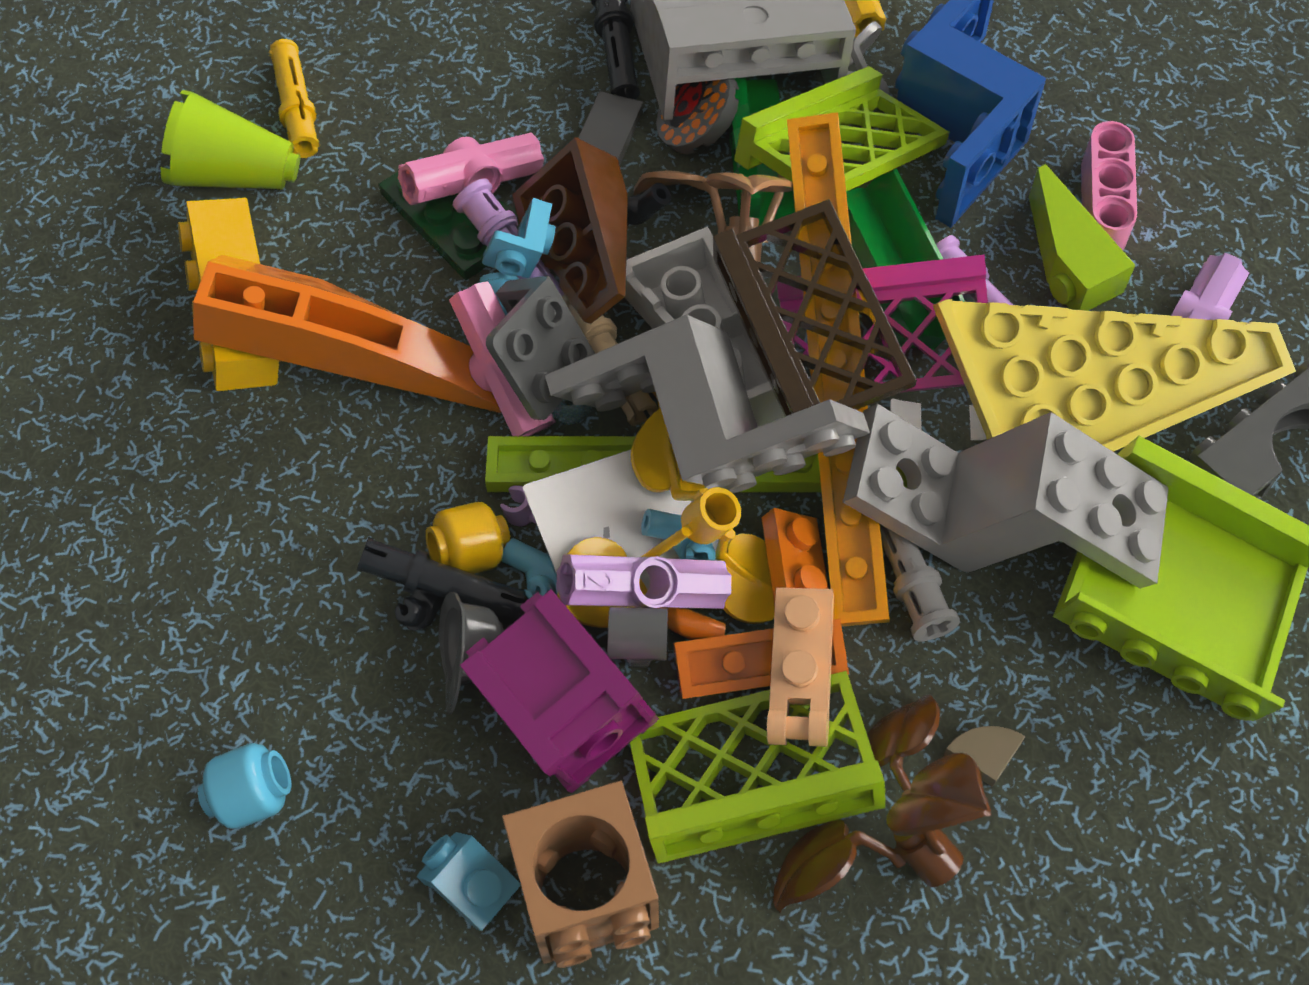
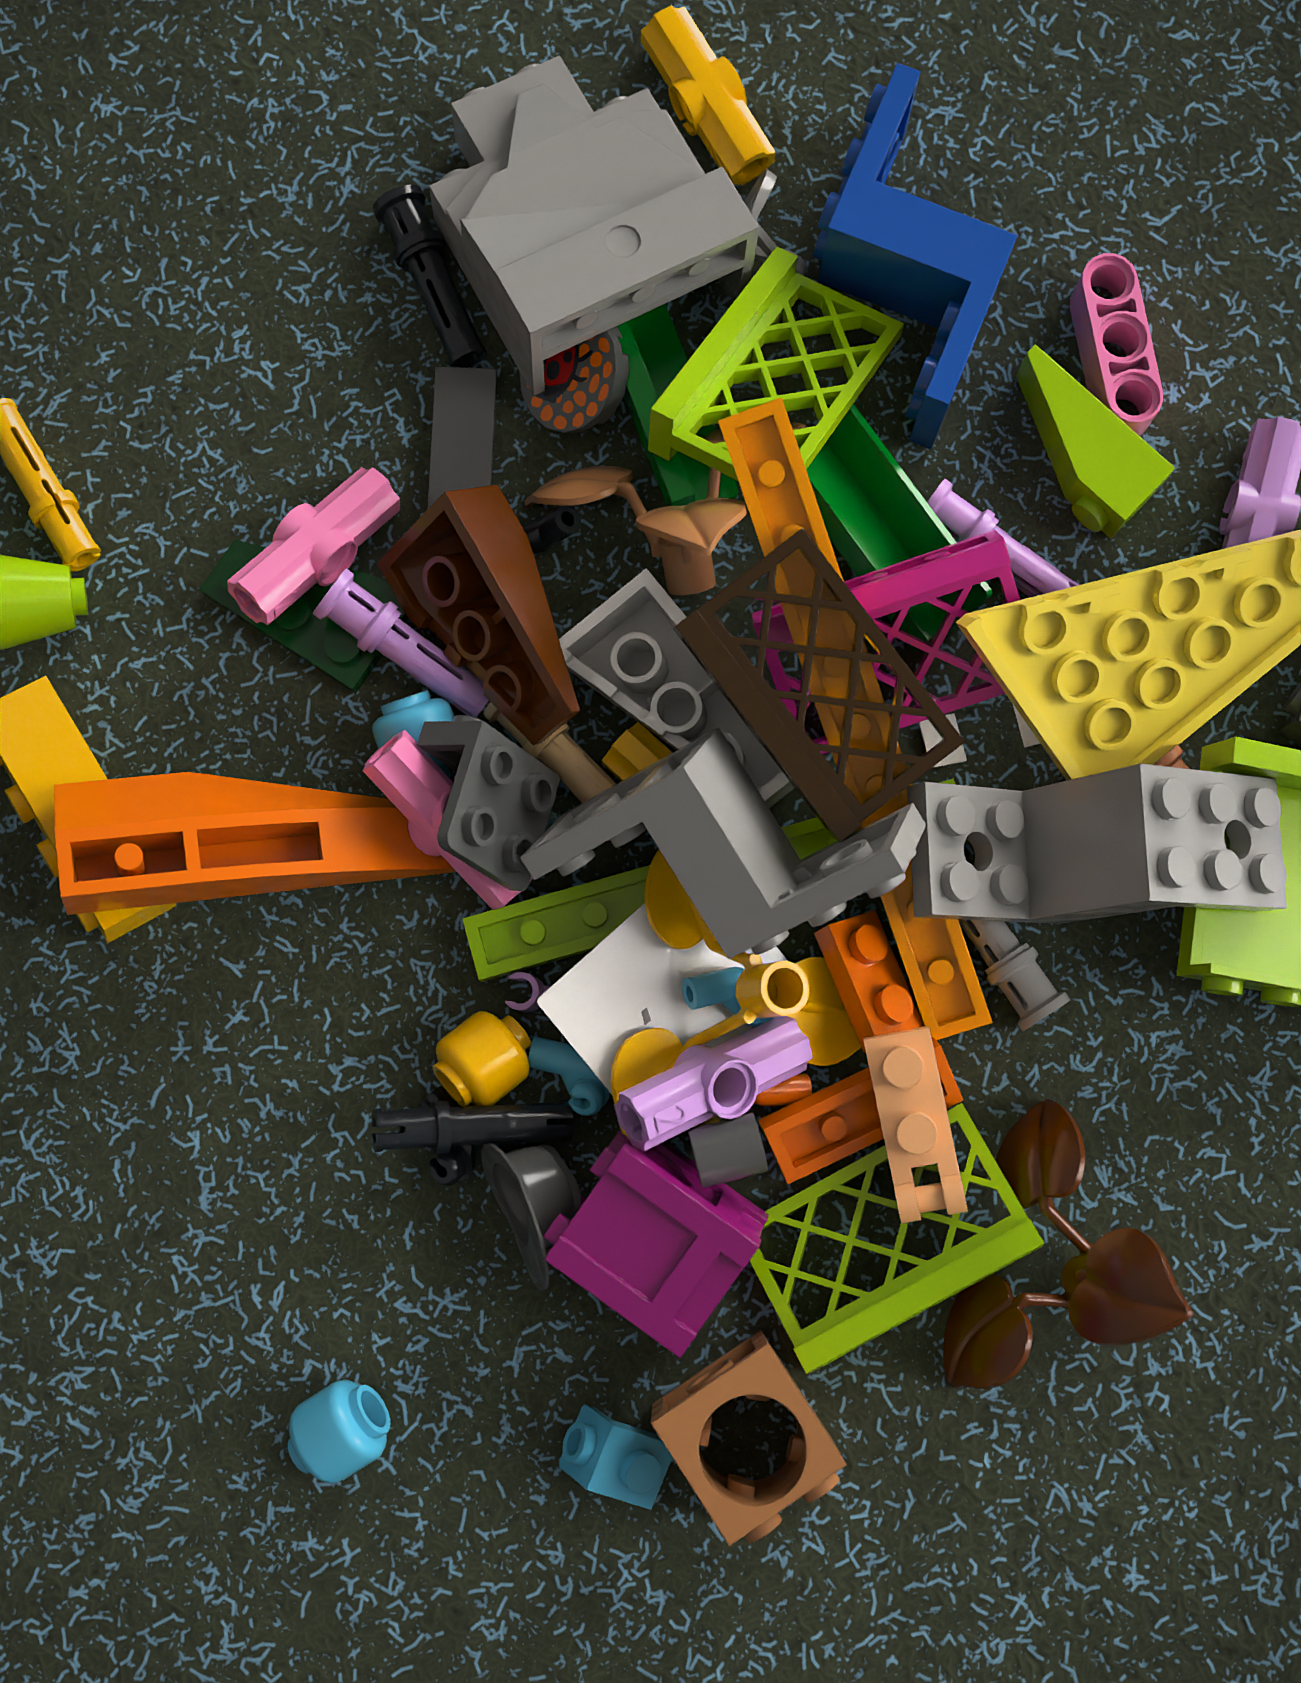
camera: 15 degrees left, 20 degrees up
medium azure bracket [482,198,556,278] -> none
dark tan tile [944,726,1026,787] -> none

